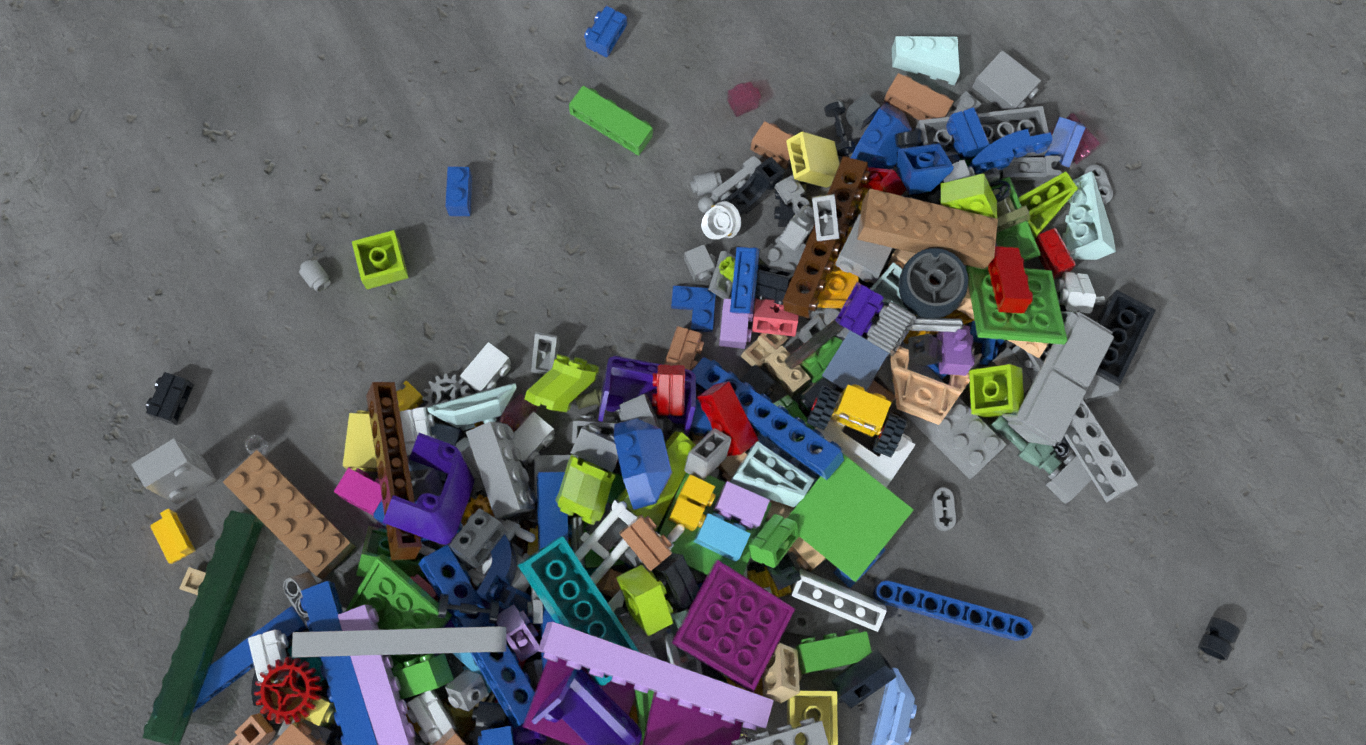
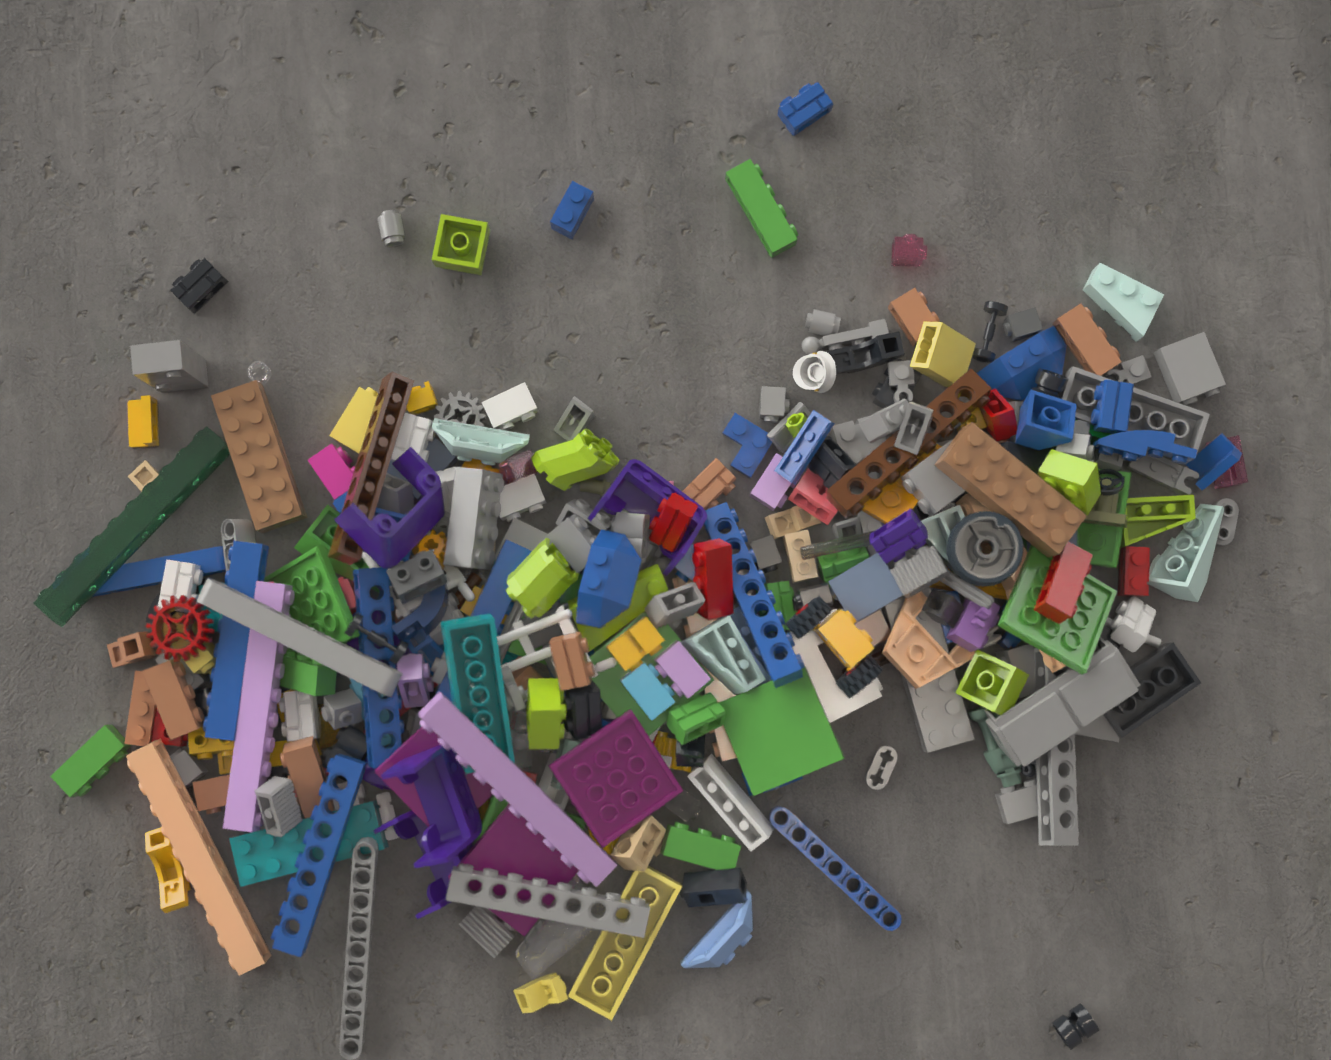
camera: 30 degrees right, 10 degrees up
none -> light grey plate [502,666,527,711]

